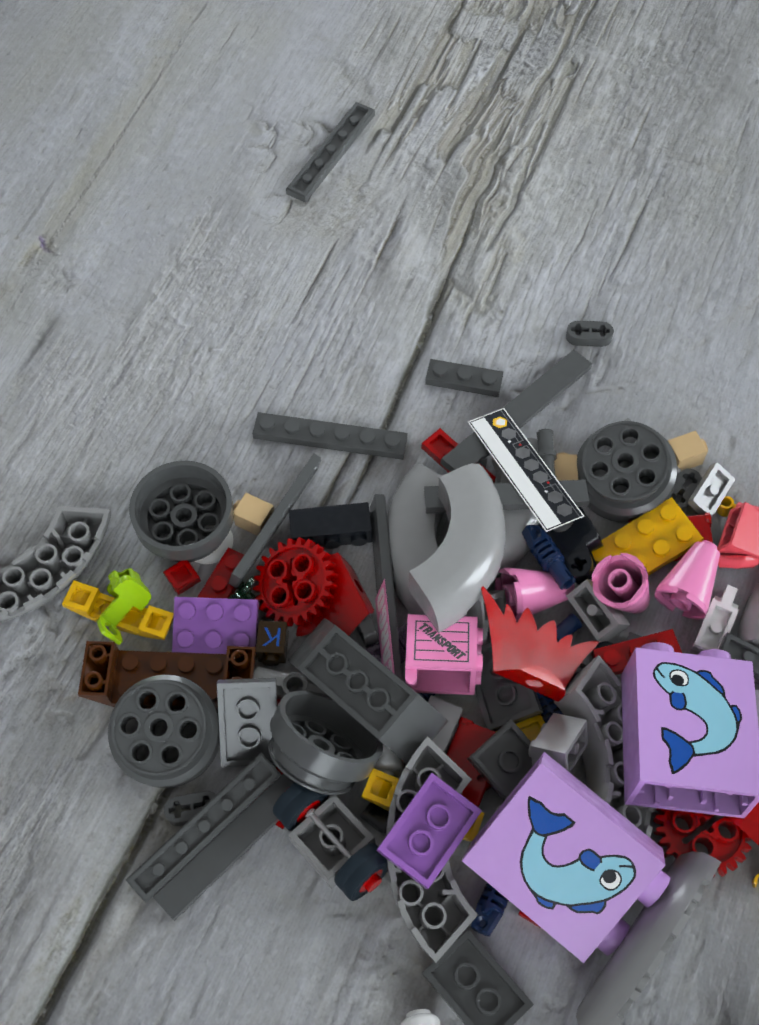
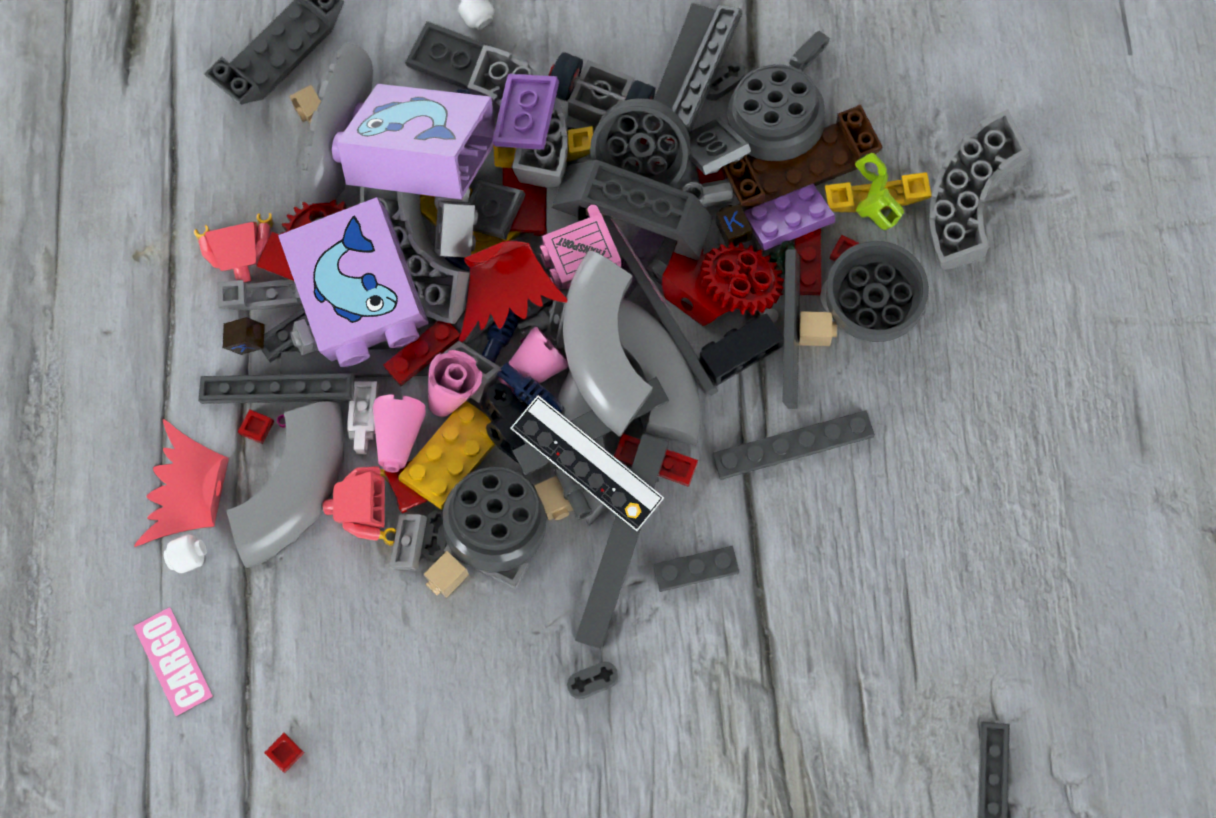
camera: 160 degrees right, 10 degrees up
none -> tan brick [289,85,321,125]
none -> dark grey beam [789,31,830,71]

